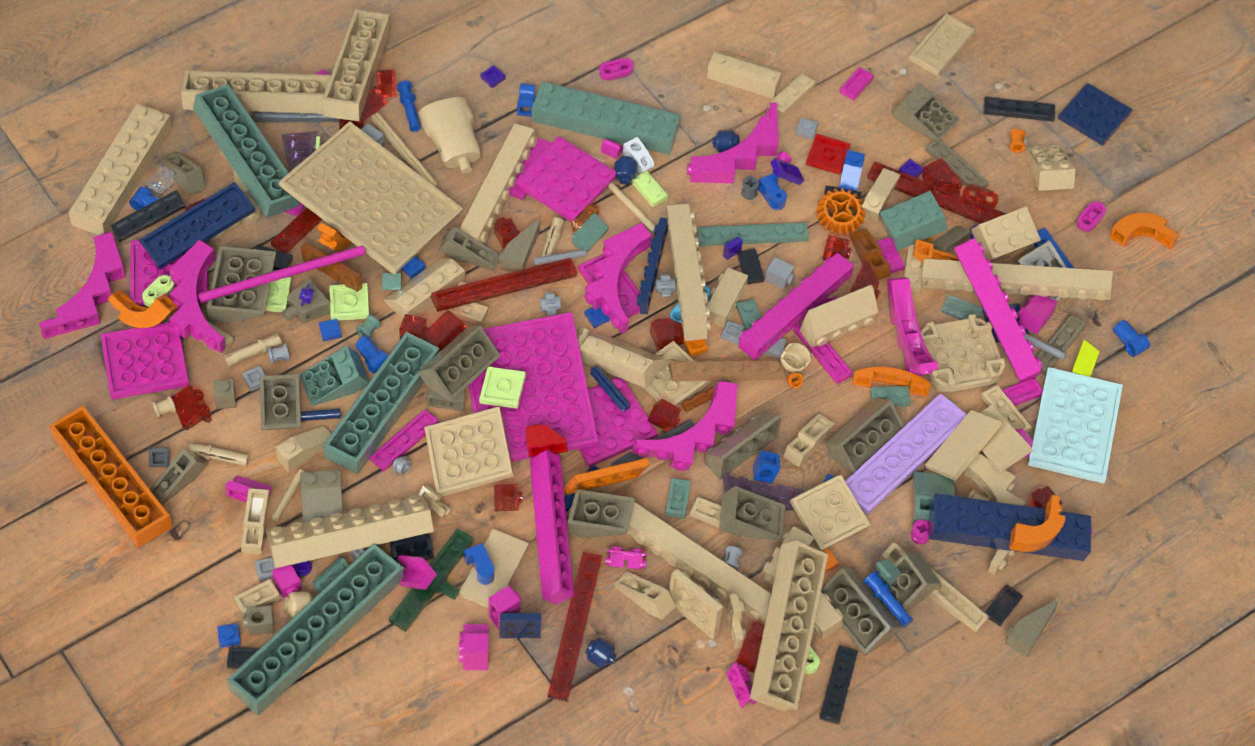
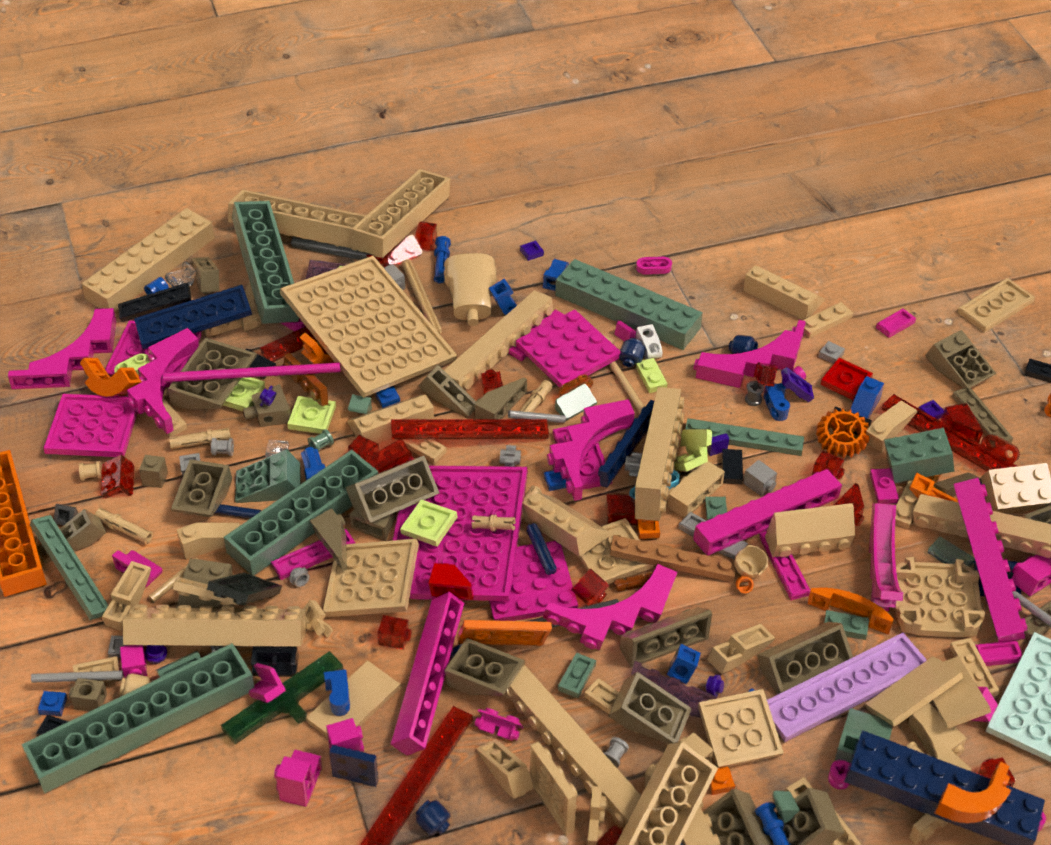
camera: 20 degrees right, 10 degrees down
blue tile [319,319,342,342] -> none
dark orange slope [850,229,890,282] -> none
none -> sand green plate [30,515,109,620]
none -> light grey bar [31,671,123,683]
none -> tan plate [173,577,237,606]
none -> pearl dark grey plate [207,572,282,605]
none -> clear plate [265,440,289,458]
none -> dark tan slope [310,508,347,571]
none -> tan pin [472,515,516,531]
none -> blue leg [489,279,517,315]
none -> yellowish green plate [674,429,712,471]
none -> dark purple plate [706,675,724,697]
none -> clear red piece [754,362,779,387]

